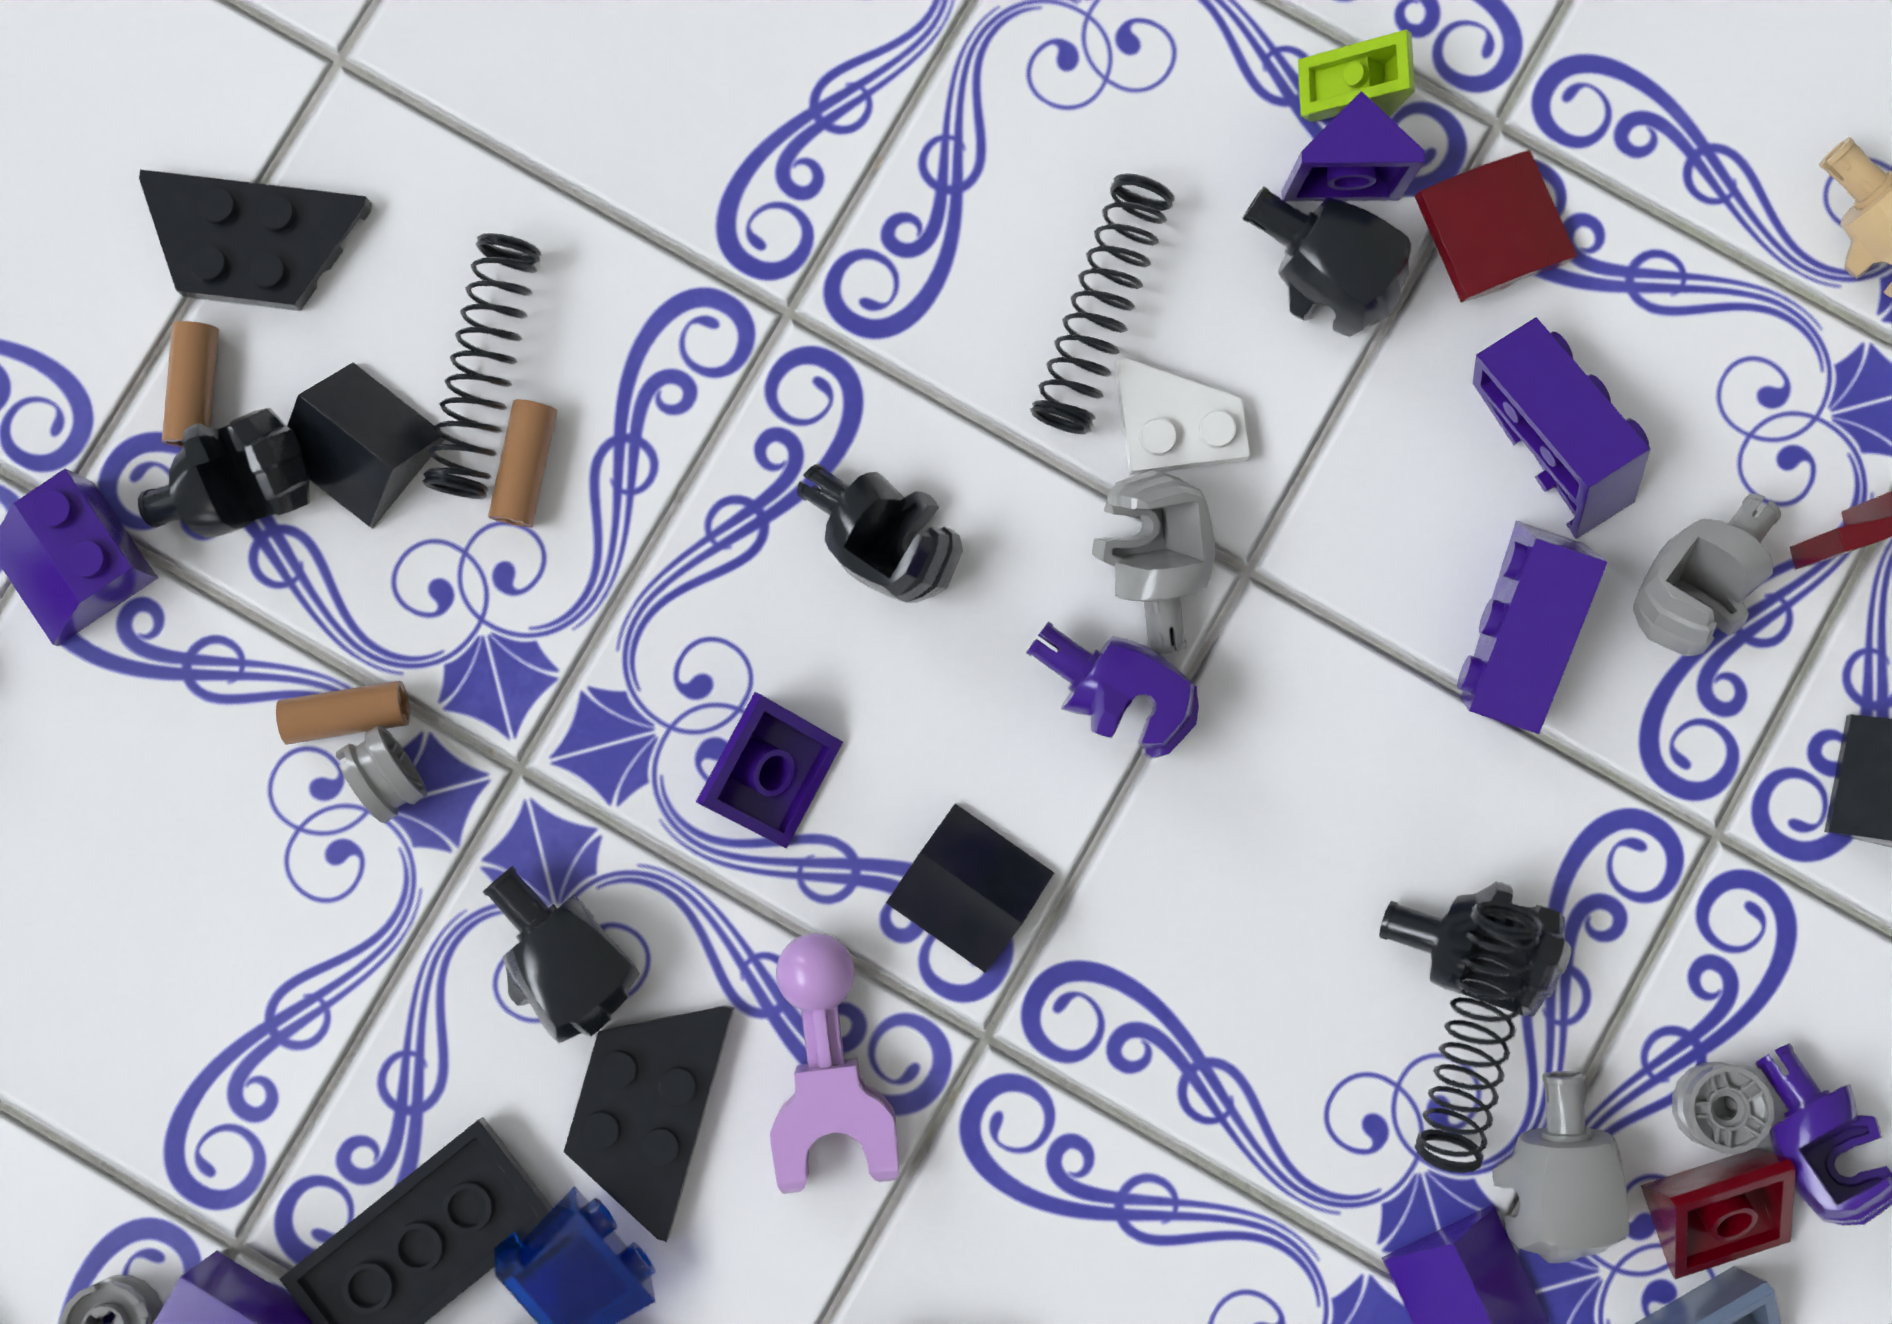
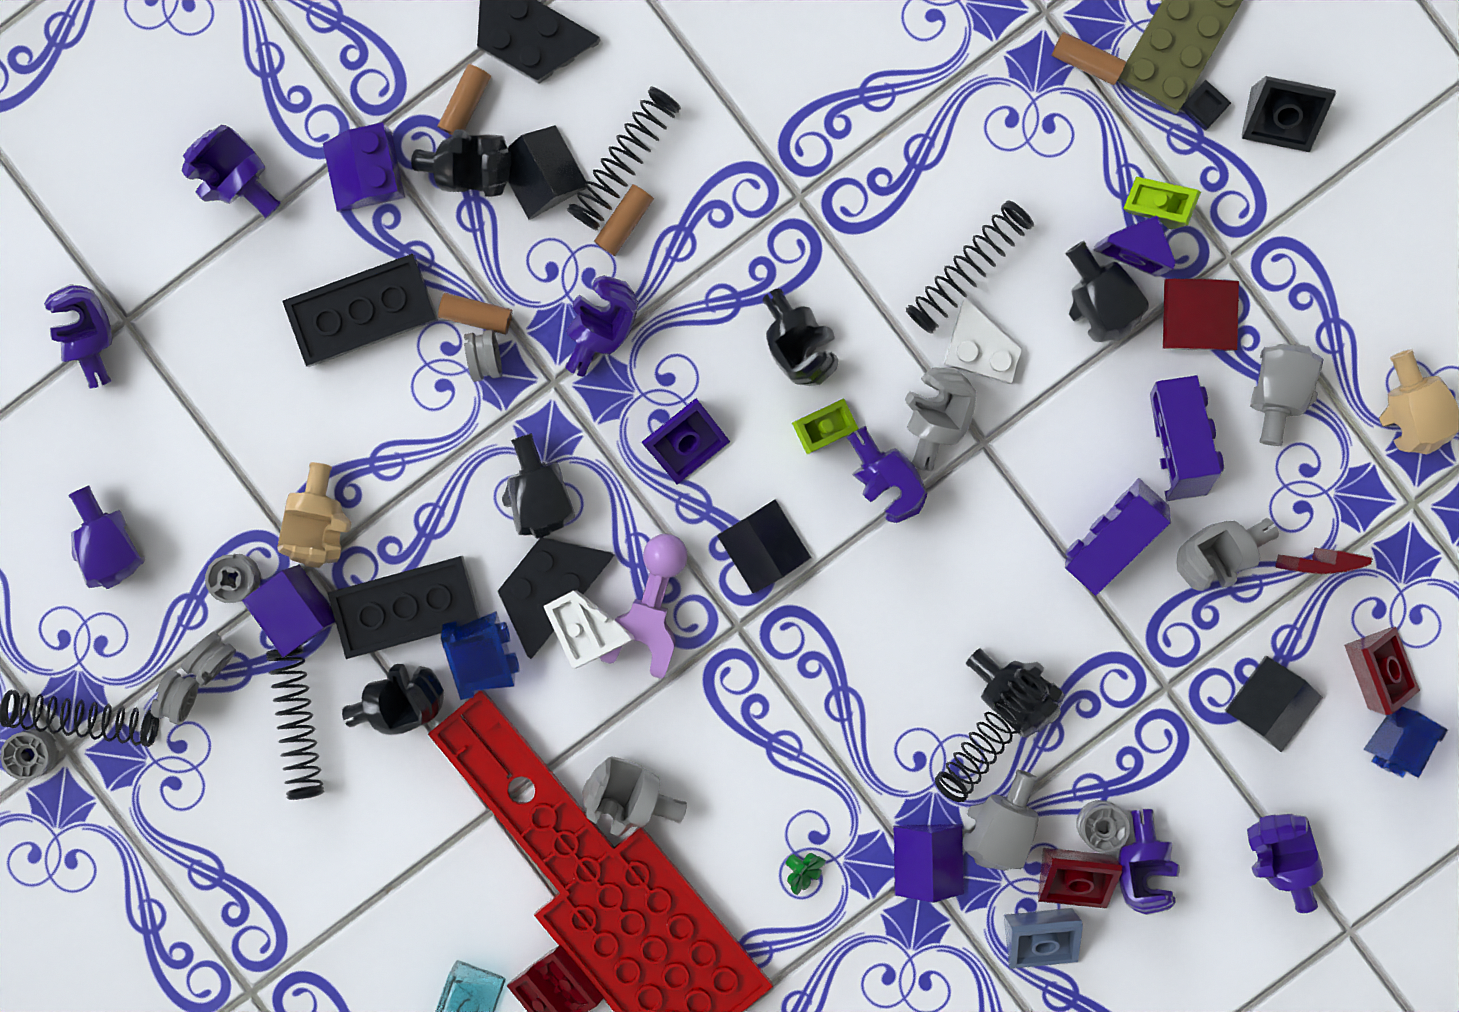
camera: 30 degrees right, 5 degrees up
none -> tan piece [277,462,351,568]
none -> black plate [282,253,438,367]
none -> white wing [543,591,635,669]
none -> dark purple piece [565,275,638,377]
none -> lime slope [792,398,859,454]
none -> light grey piece [1250,344,1324,446]

